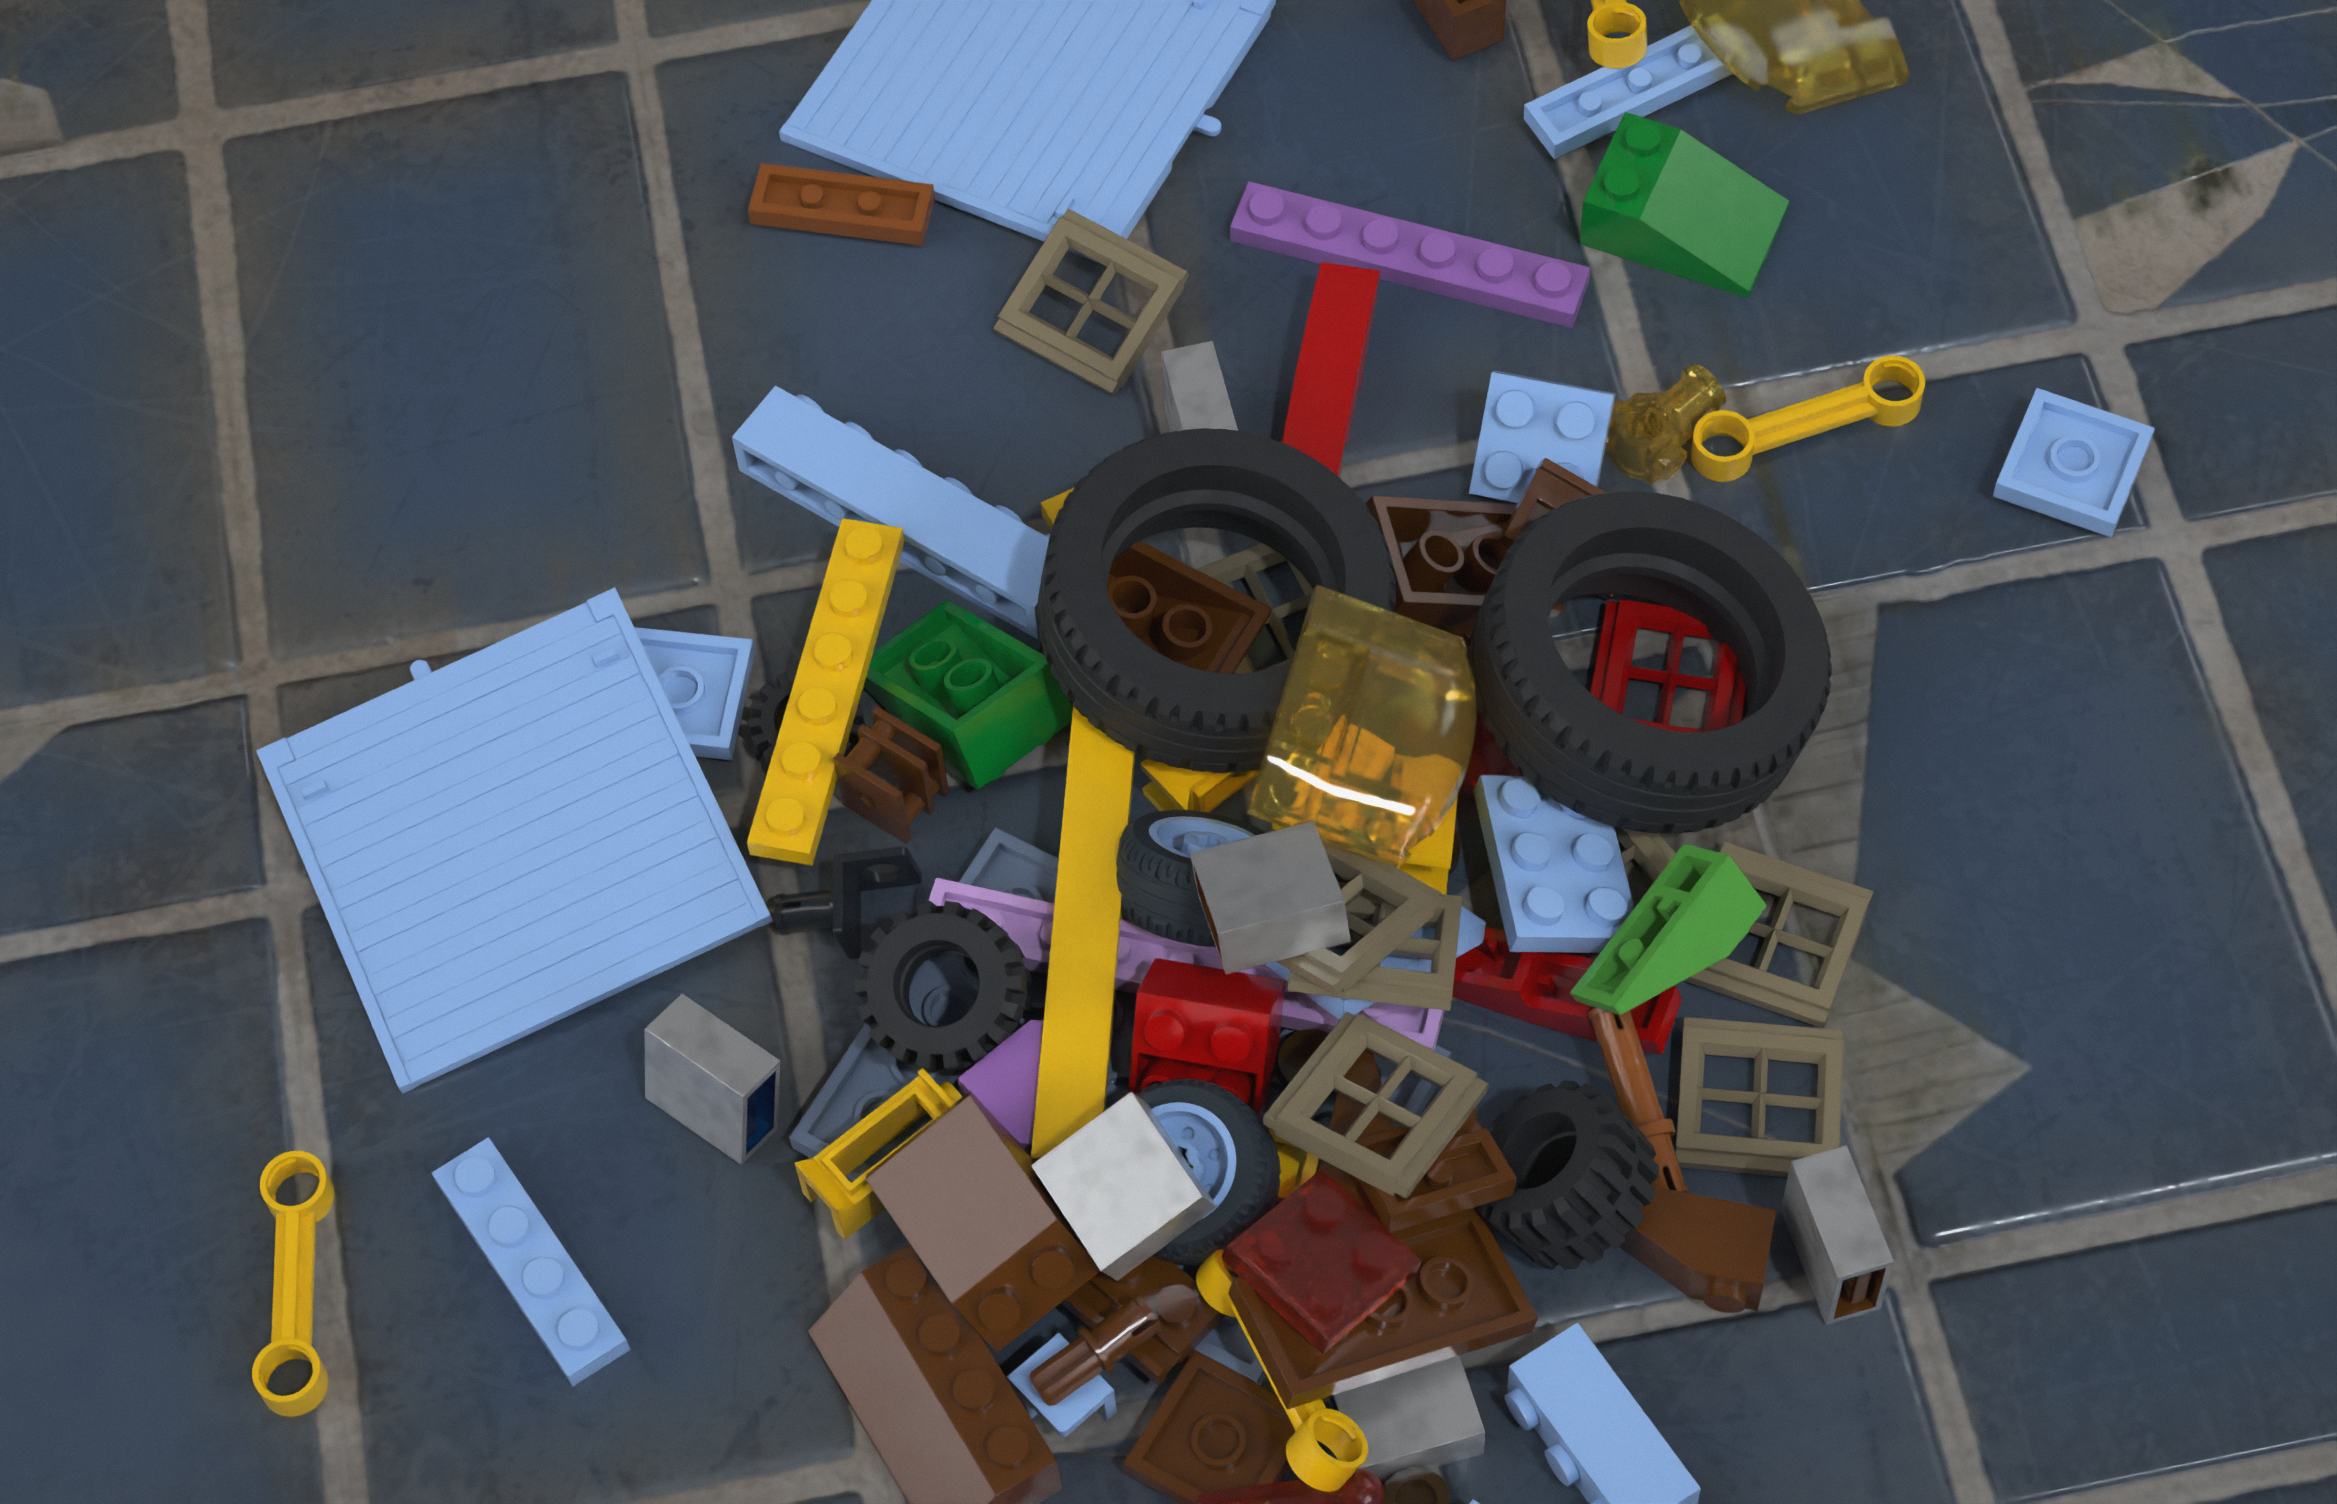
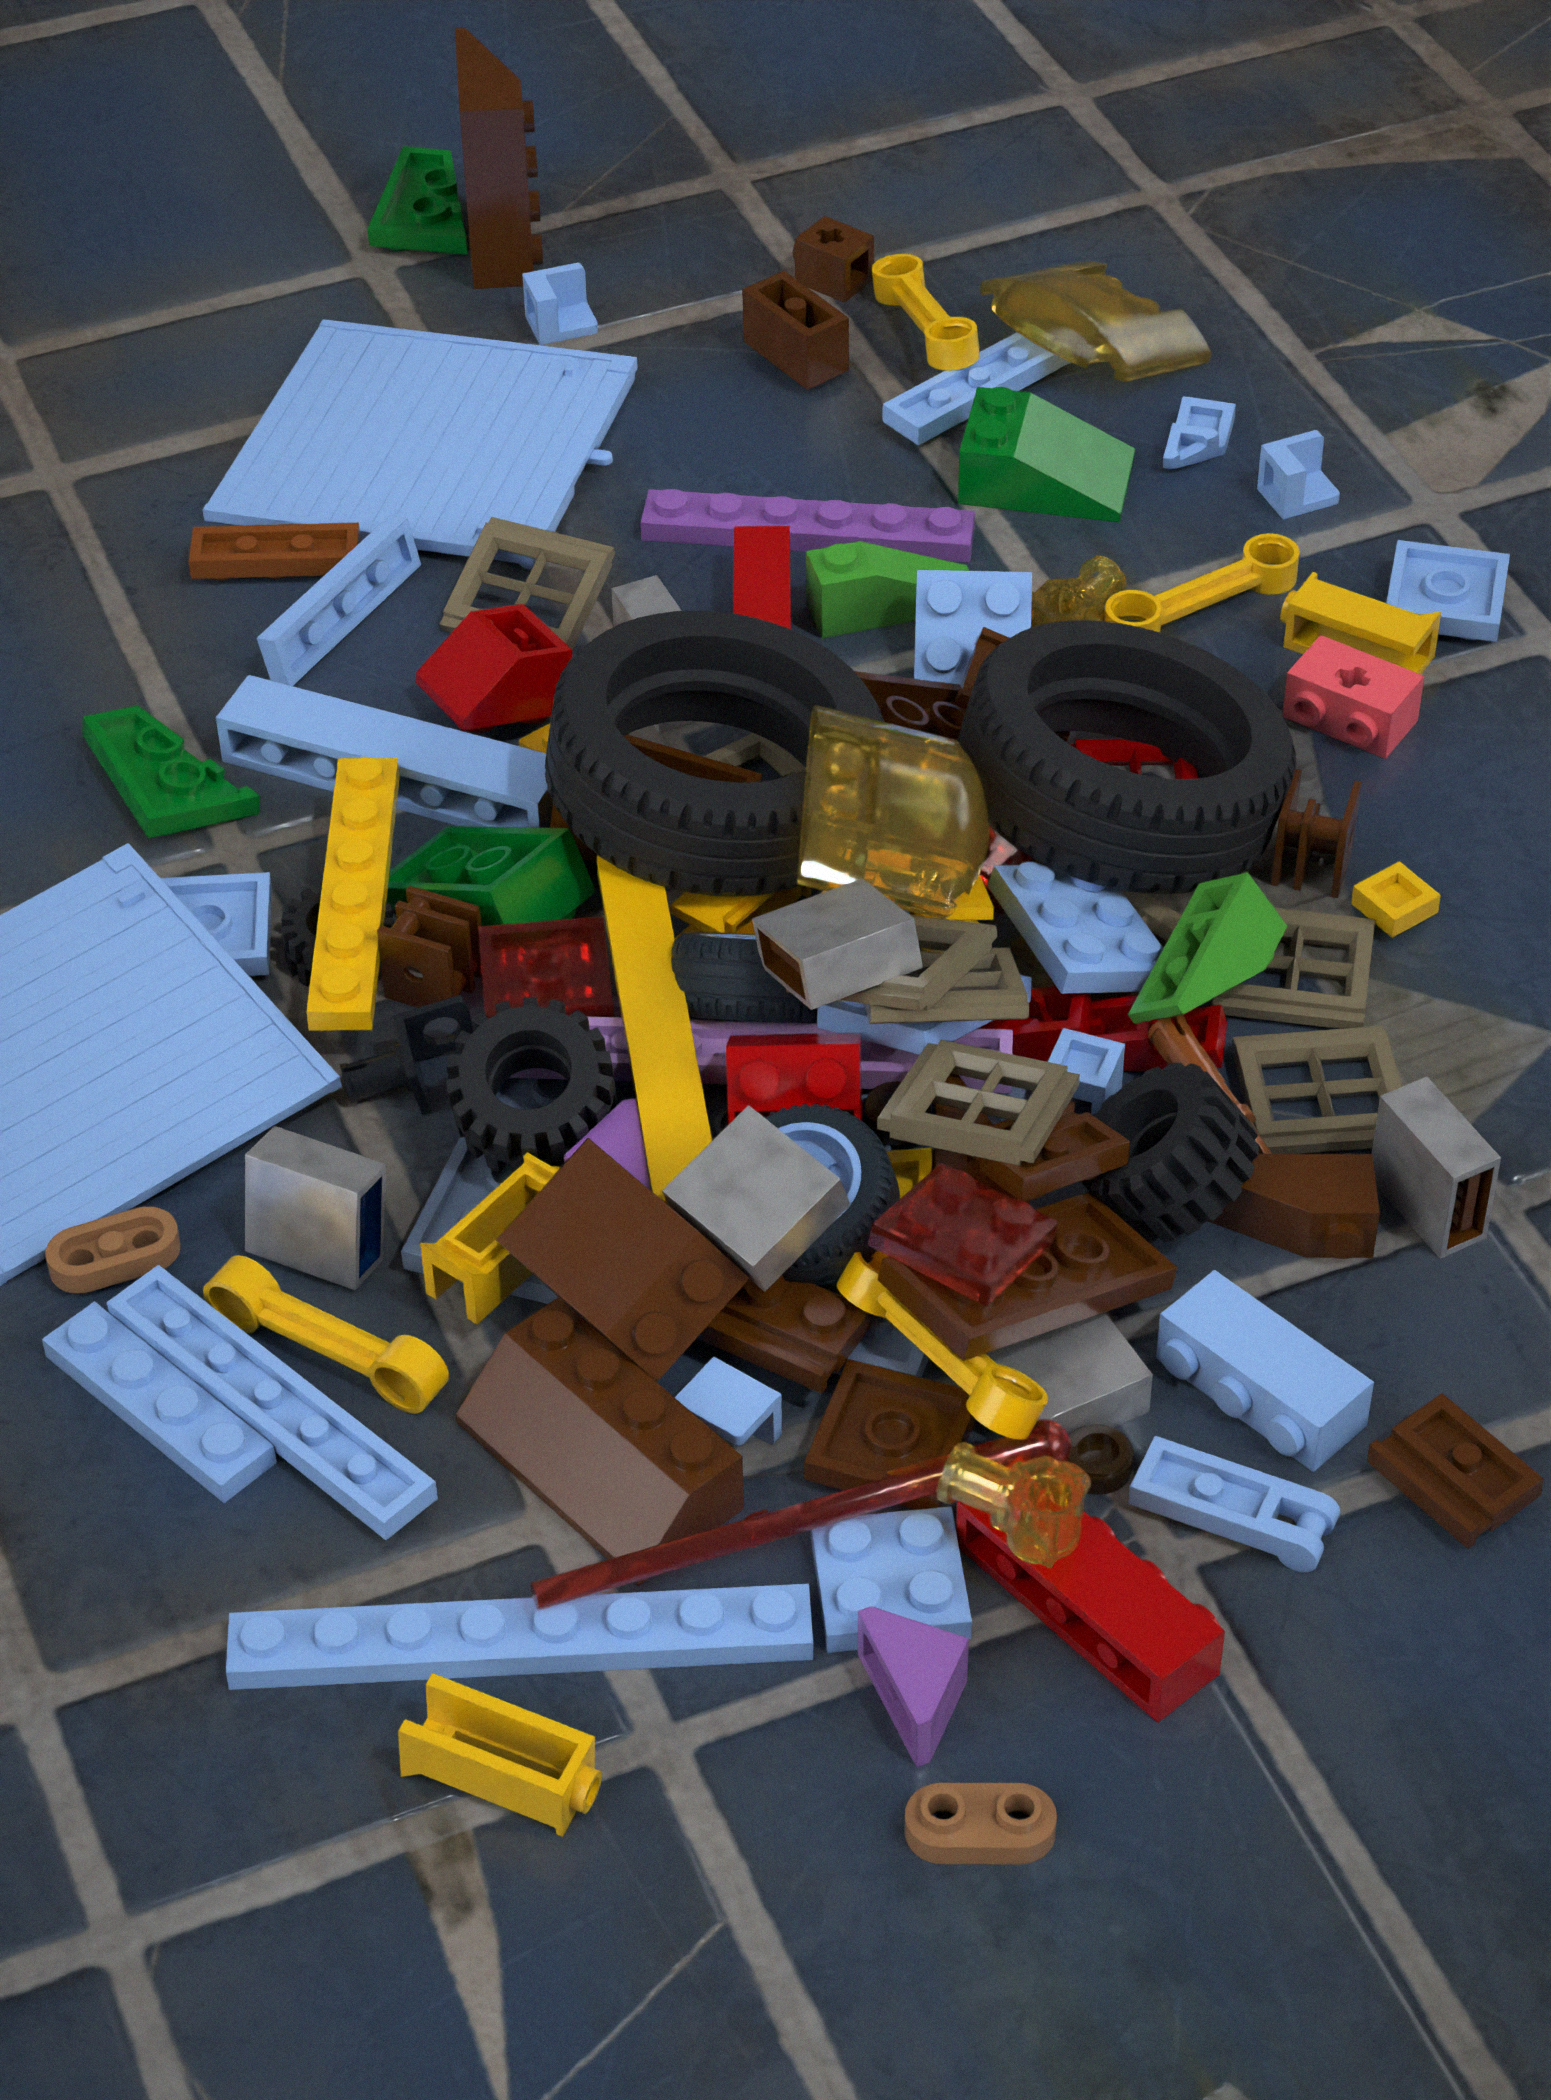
camera: 15 degrees left, 15 degrees down
reddish brown axle [1029,1294,1163,1406] -> none
none -> medium nougat plate [45,1207,181,1293]
none -> green wing [82,705,260,838]
none -> light blue plate [107,1265,438,1540]
none -> yellow piece [203,1255,449,1414]
none -> light blue plate [257,515,421,686]
none -> red slope [416,604,573,733]
none -> clear red plate [478,916,614,1018]
none -> bright green slope [806,541,969,639]
none -> light blue panel [1048,1028,1125,1115]
none -> light blue slope [1163,396,1236,469]
none -> light blue panel [1257,430,1340,520]
none -> reddish brown piece [1271,769,1362,898]
none -> yellow window [1280,572,1441,674]
none -> coral brick [1282,635,1424,759]
none -> yellow plate [1351,861,1441,938]

